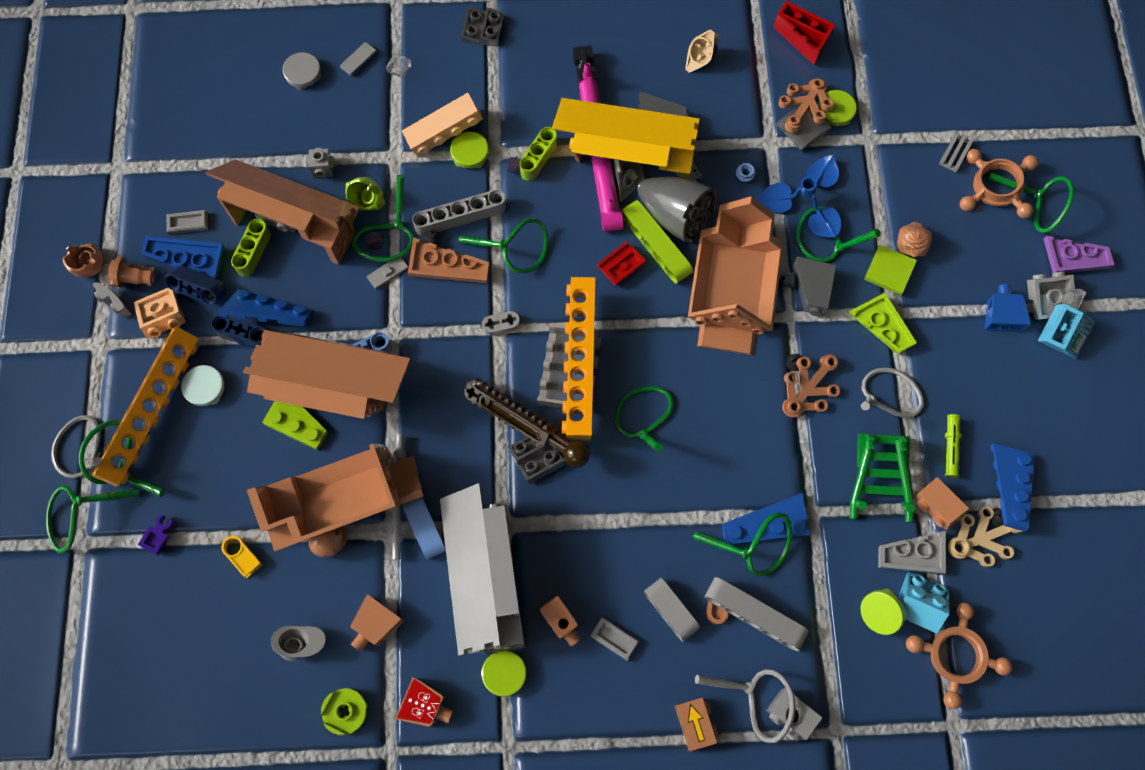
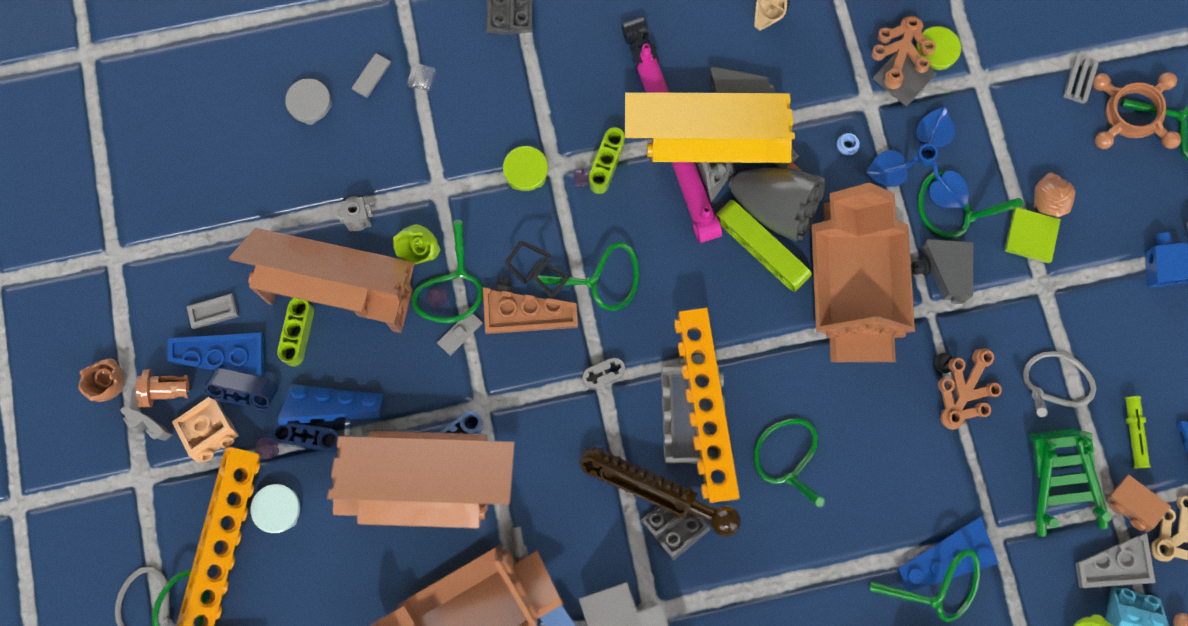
camera: 10 degrees left, 5 degrees up
lime wing [262,401,328,450] -> none
light nougat wedge [402,93,483,157] -> none
light grey beam [412,190,506,236] -> none
red plate [597,241,646,287] -> none
lime wing [849,293,917,354] -> none
none -> clear purple plate [255,437,279,459]
none -> black piece [505,241,569,298]

